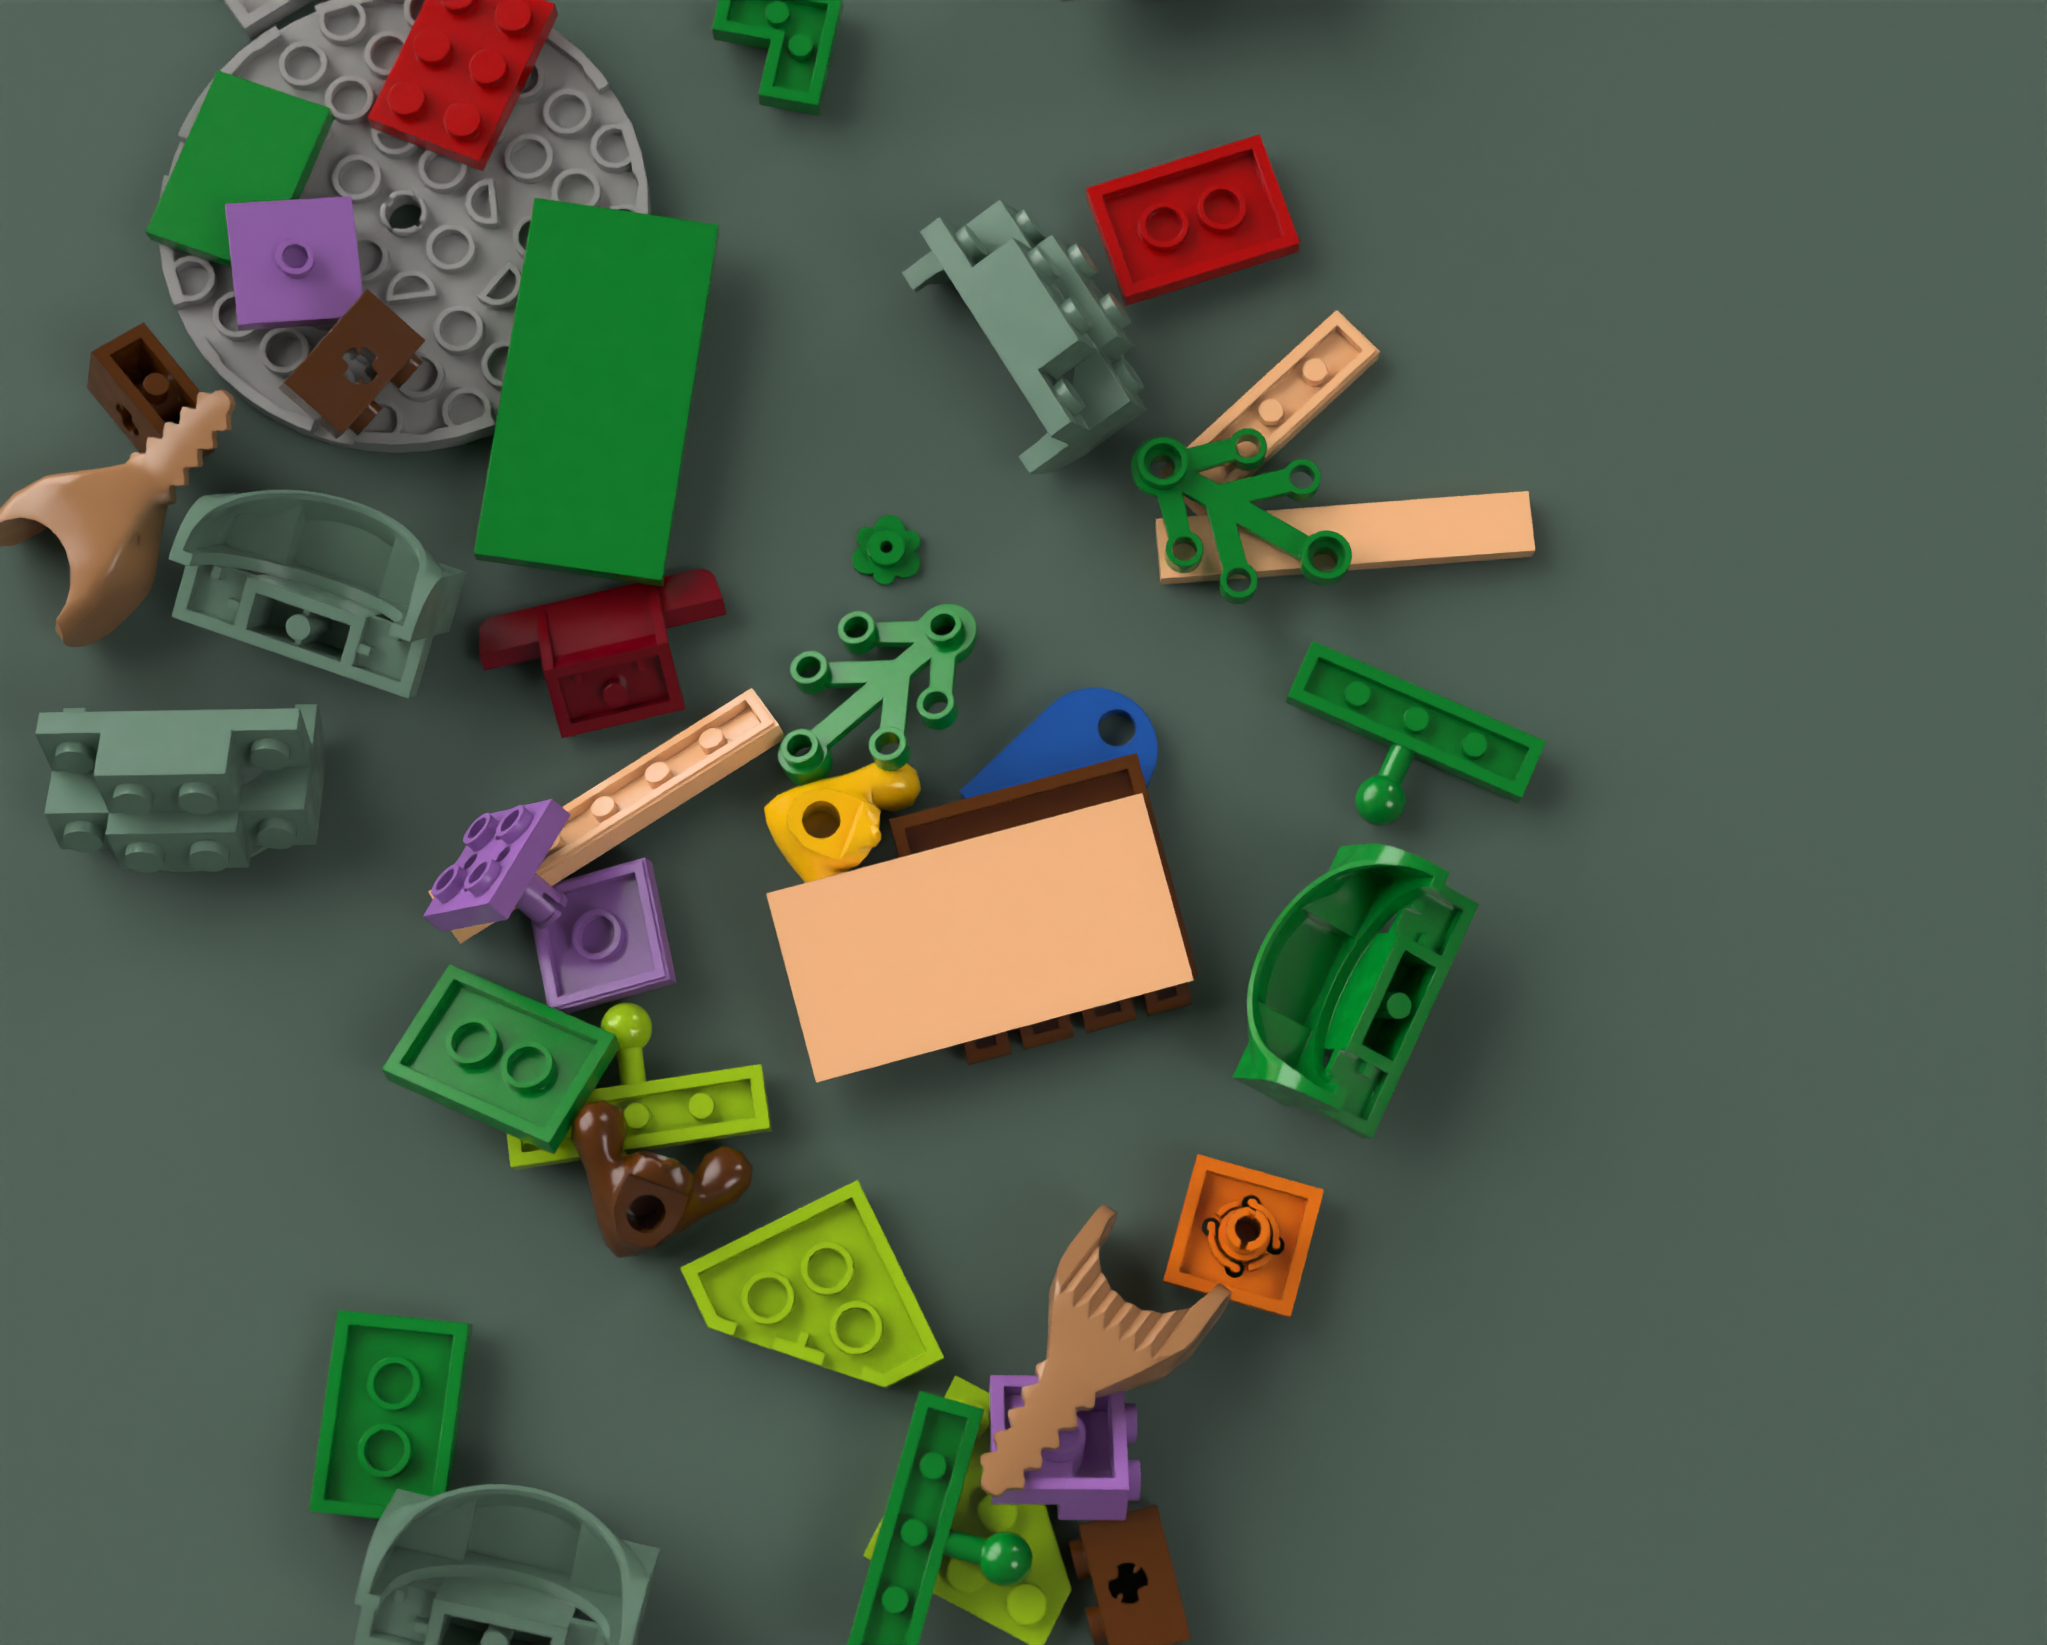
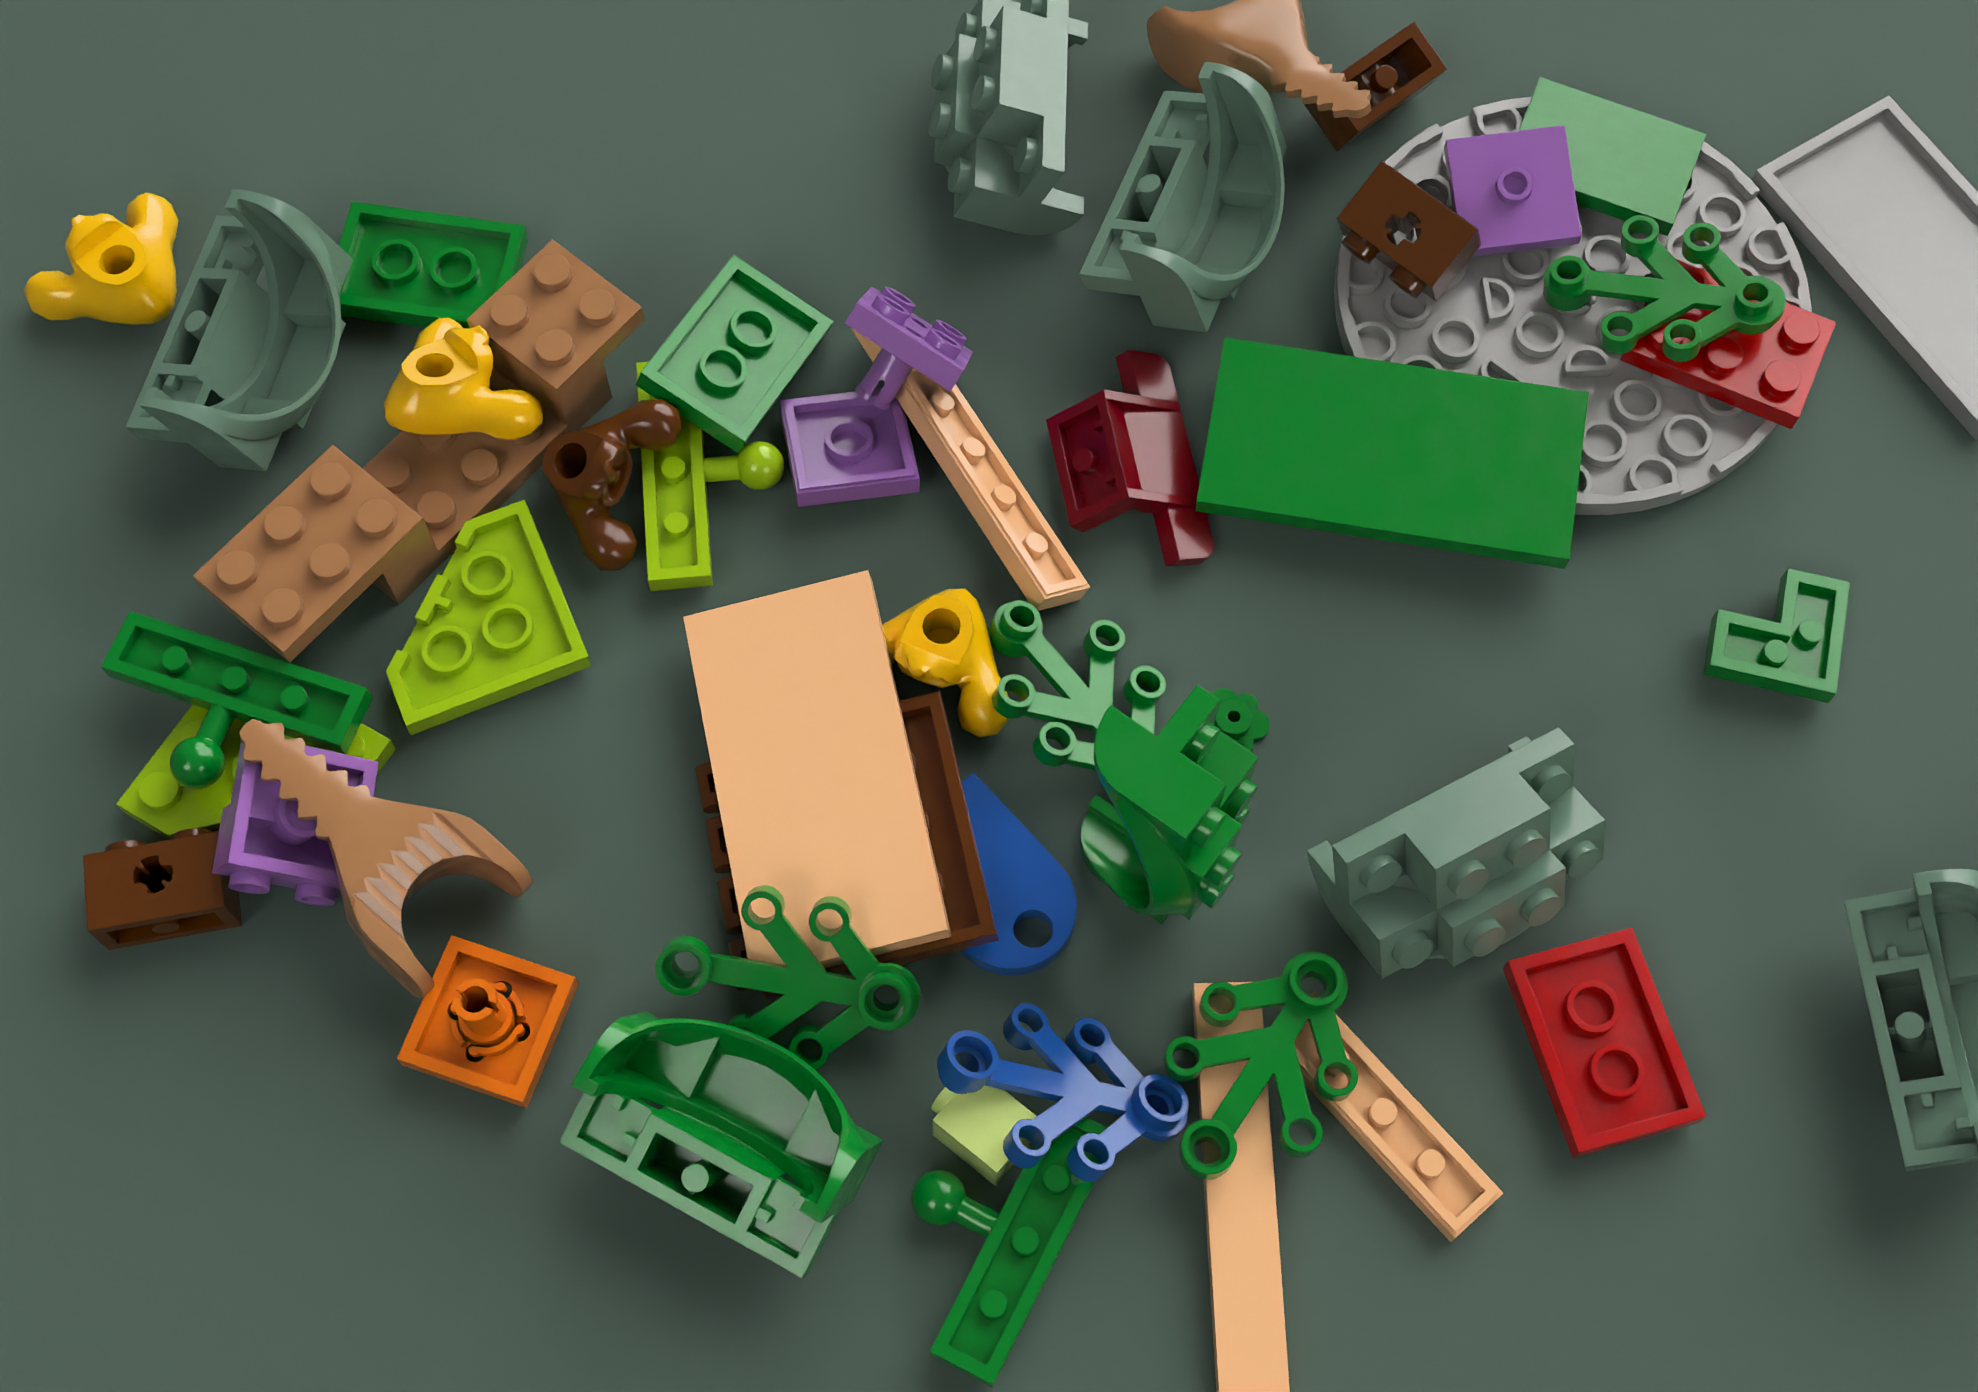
camera: 90 degrees right, 10 degrees down
none -> medium nougat bracket [193,239,645,662]
none -> yellow head [384,318,543,440]
none -> green plant [655,885,921,1070]
none -> yellowish green brick [931,1085,1037,1186]
none -> blue plant [937,1003,1189,1182]
none -> green piece [1080,684,1259,924]
none -> green plant [1543,215,1786,362]

